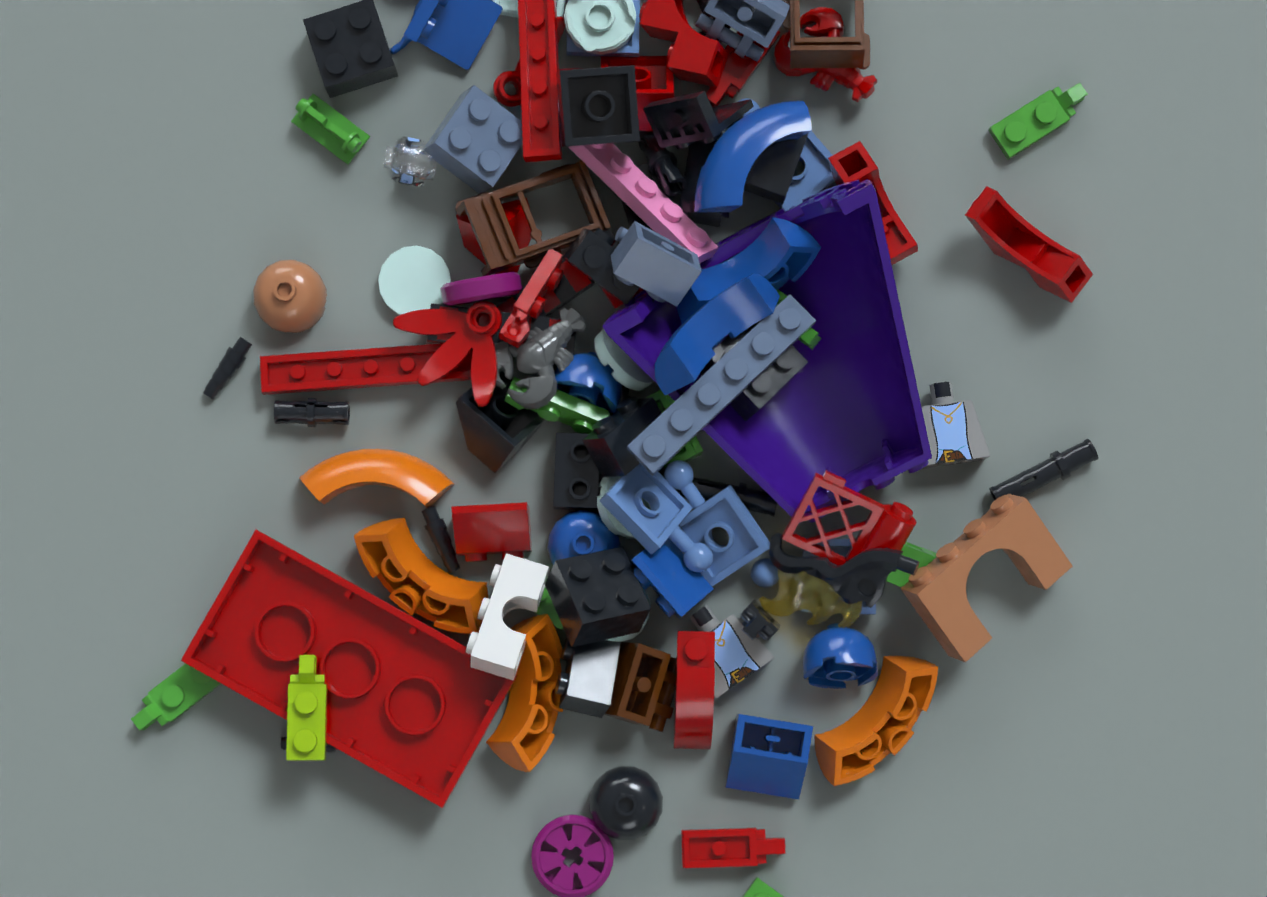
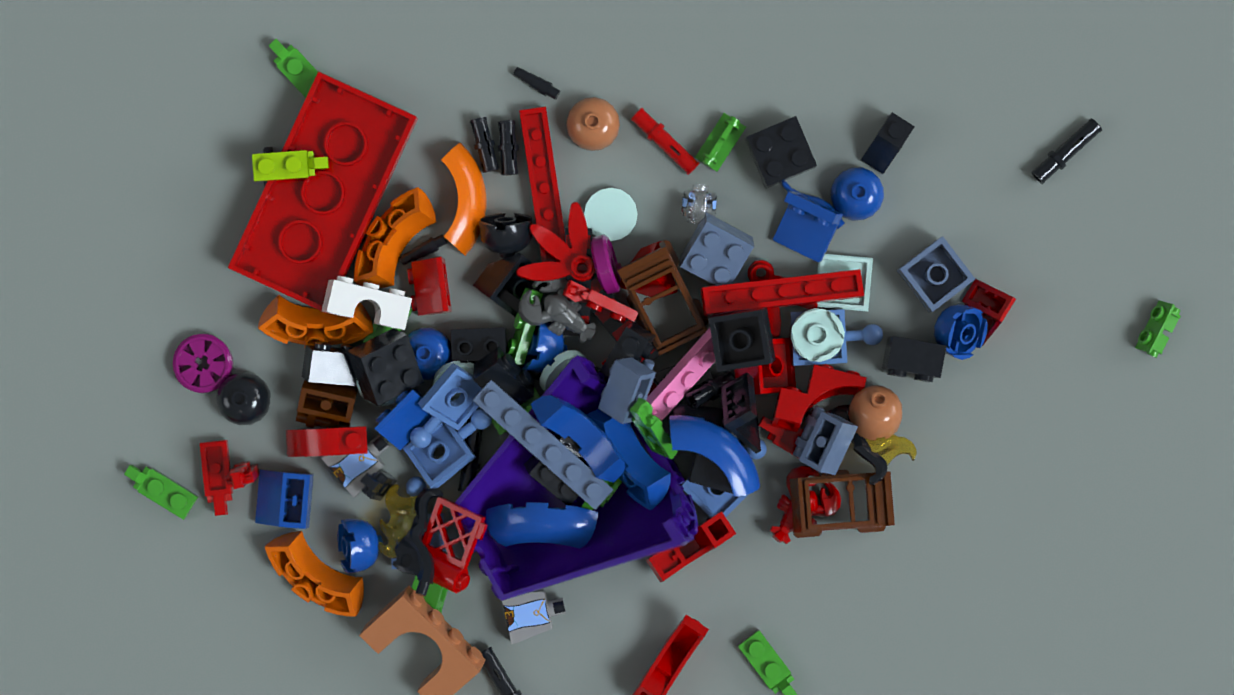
camera: 90 degrees right, 5 degrees up
none -> red hinge [225,461,259,490]
none -> black pin [470,117,499,173]
none -> black cylinder [479,213,532,258]
none -> blue brick [486,503,598,549]
none -> bright green hinge [629,398,678,459]
none -> red pin [631,107,700,175]

